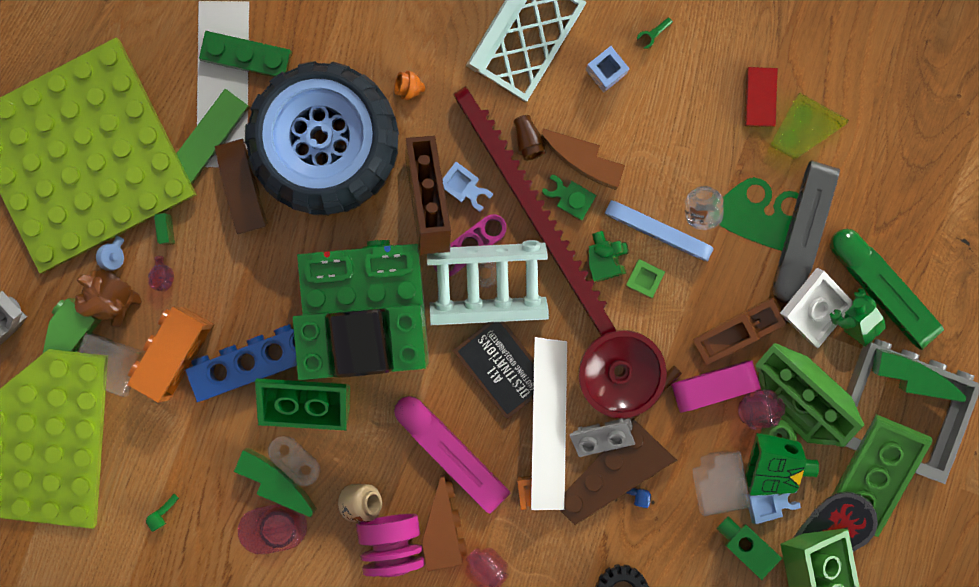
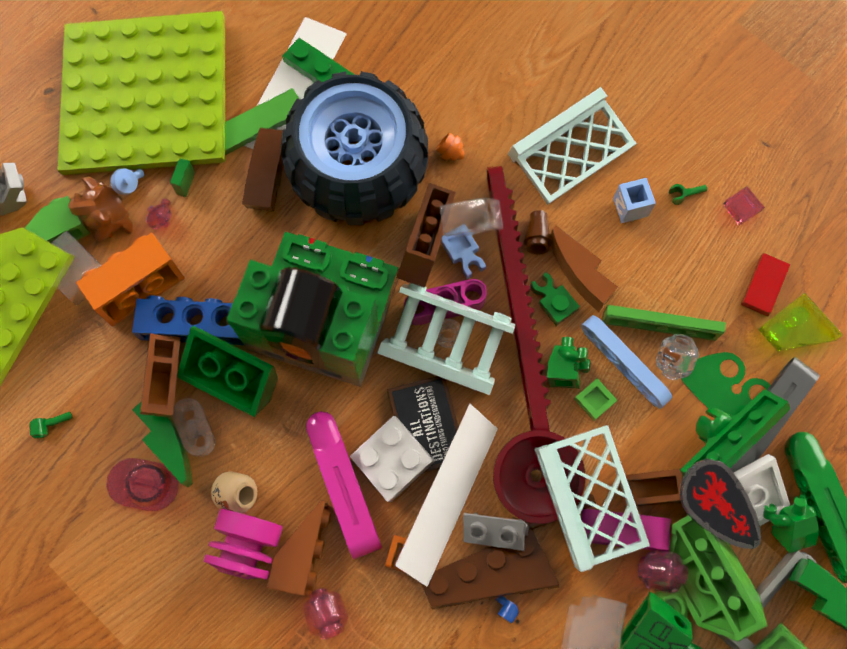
camera: 20 degrees right, 15 degrees down
none -> dark orange slope [140,333,180,417]
none -> white plate [350,416,435,502]
none -> clear piece [440,197,503,237]
none -> light aqua fence [535,425,650,572]
none -> bright green tile [602,305,726,341]
none -> green plate [680,389,790,479]
none -> shield [680,459,761,549]
none -> clear pink tile [723,186,765,225]

